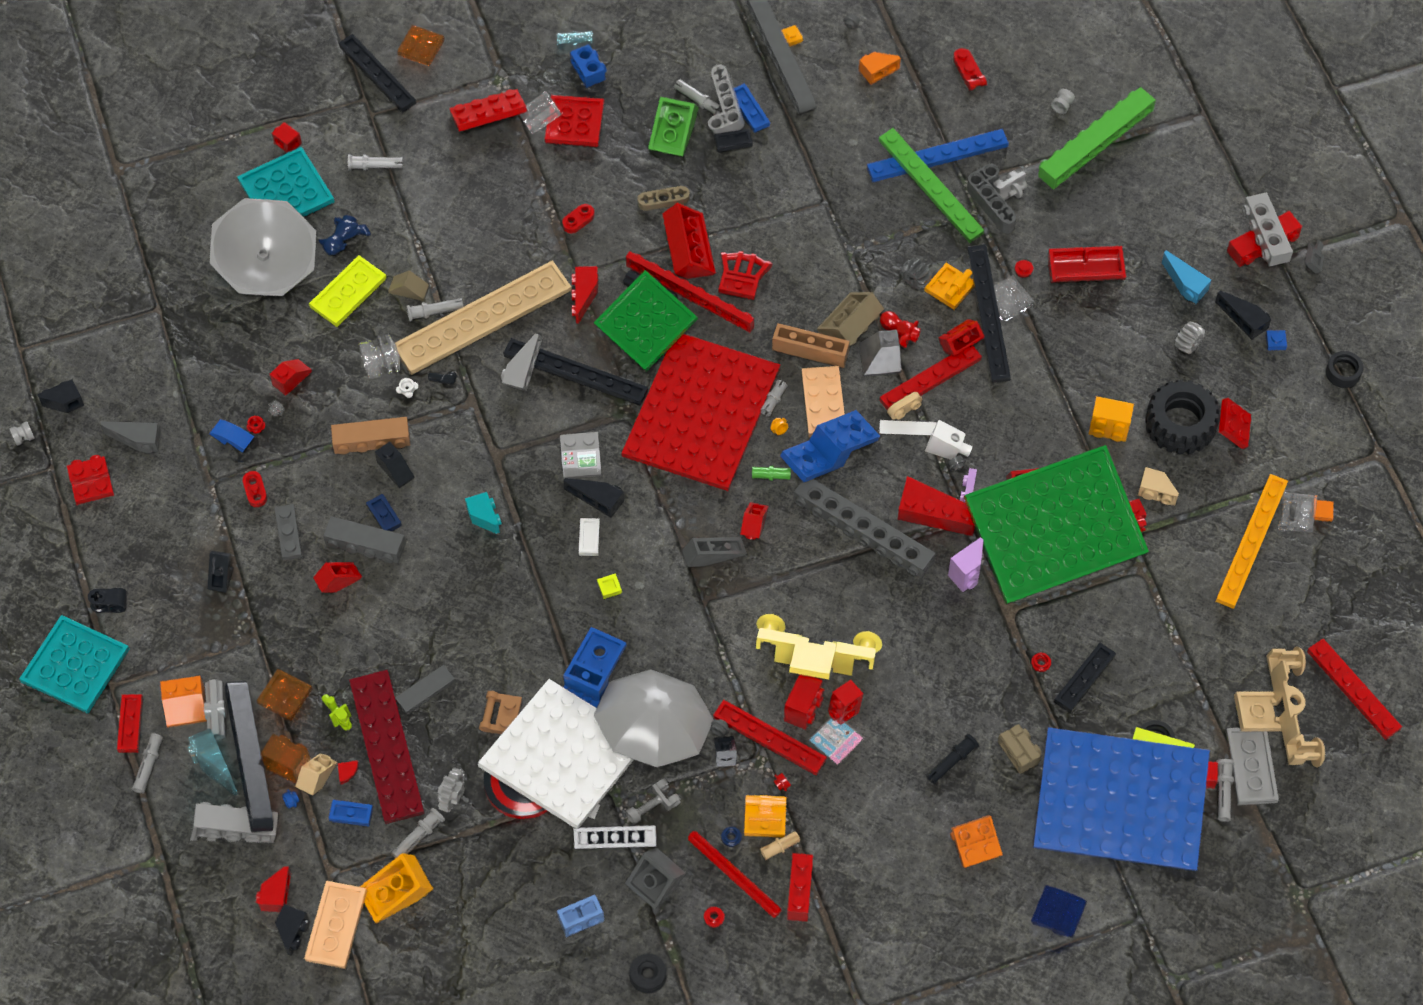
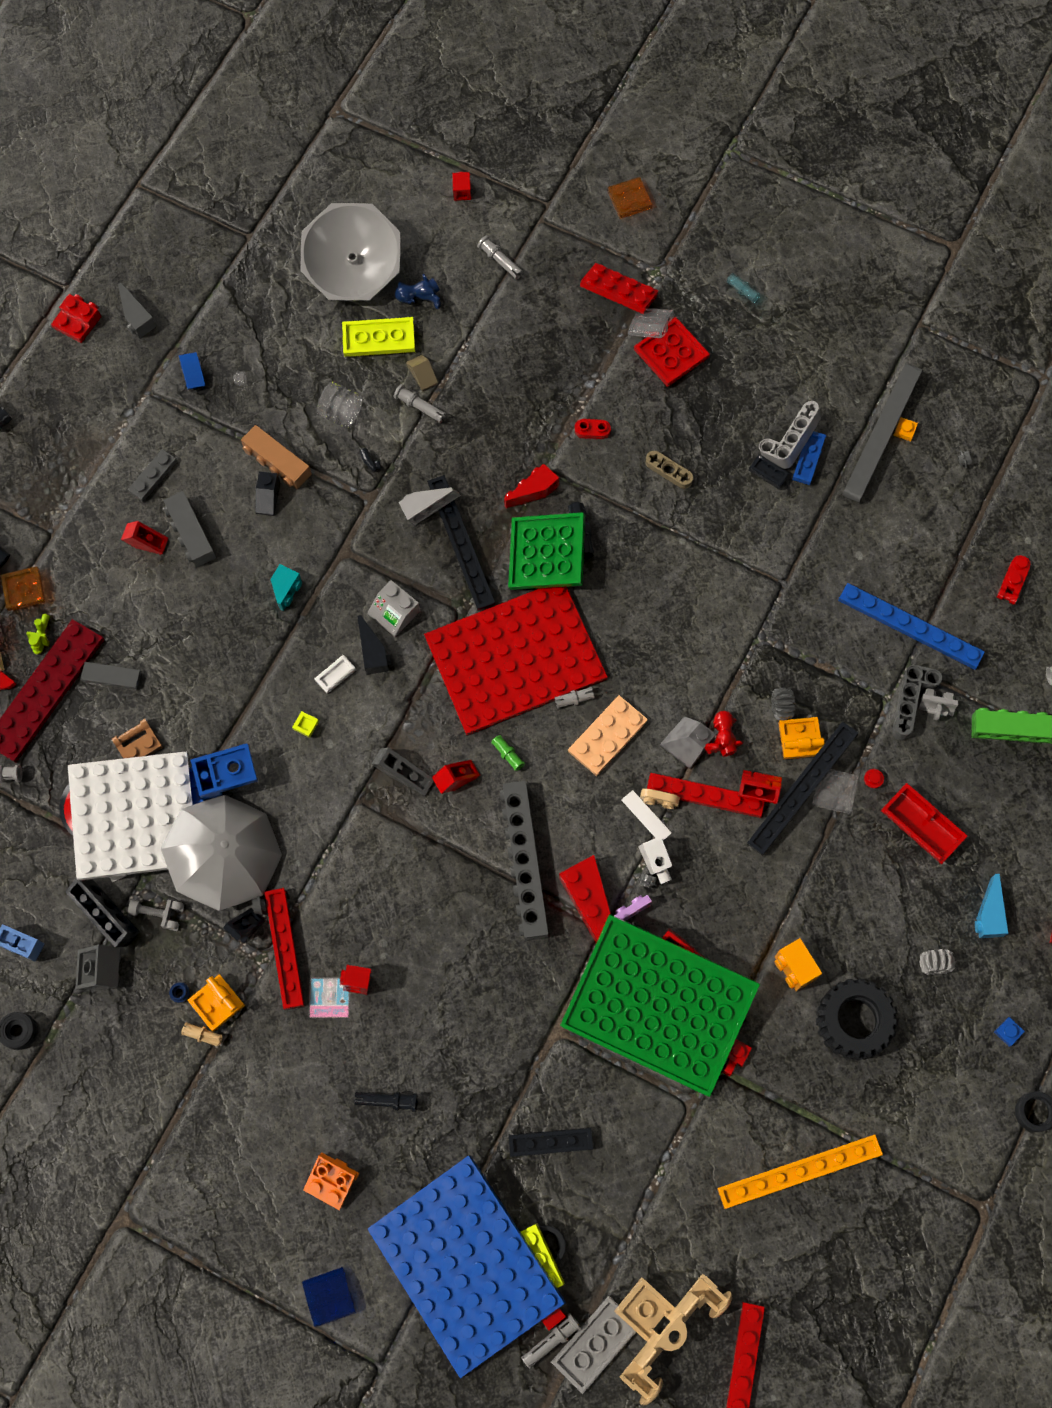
camera: 50 degrees right, 10 degrees up
light grey wheel [9,421,35,446] -> none
black slope [37,379,84,413] -> none
black slope [207,551,233,592] -> none
teal plate [237,147,335,217] -> none
red plate [243,471,267,507] -> none
red plate [247,416,265,434] -> none
red slope [270,359,312,396] -> none
black plate [339,34,417,113] -> none
dark blue plate [366,494,402,532] -> none
tan plate [392,260,572,375] -> none
white plate [396,378,418,398] -> none
light grey gear [438,768,465,812] -> none
blue brick [570,44,606,88] -> none
red plate [626,251,754,333] -> none
bright green slope [648,97,698,156] -> none
red slope [662,203,716,279] -> none
light grey pin [674,79,722,115] -> none
red axle [688,831,781,918] -> none
red plate [704,907,724,927] -> none
red plate [718,251,772,300] -> none
light yellow piece [756,614,882,679] -> none
light orange plate [770,418,788,435] -> none
medium nougat brick [772,323,850,368] -> none
red plate [774,773,791,791] -> none
blue bracket [780,410,880,482] -> none
red brick [784,674,824,730] -> none
red brick [787,853,813,922] -> none
dark tan slope [817,292,884,346] -> none
orange slope [859,52,901,85] -> none
bright green plate [879,128,984,243] -> none
lavender slope [948,537,983,592] -> none
dark tan brick [998,724,1042,774] -> none
red plate [1031,653,1051,672] -> none
tan slope [1138,467,1179,505] -> none
black slope [1215,290,1271,340] -> none
red plate [1219,398,1251,449] -> none
clear plate [1278,493,1318,532] -> none
orange tile [1313,500,1333,522] -> none

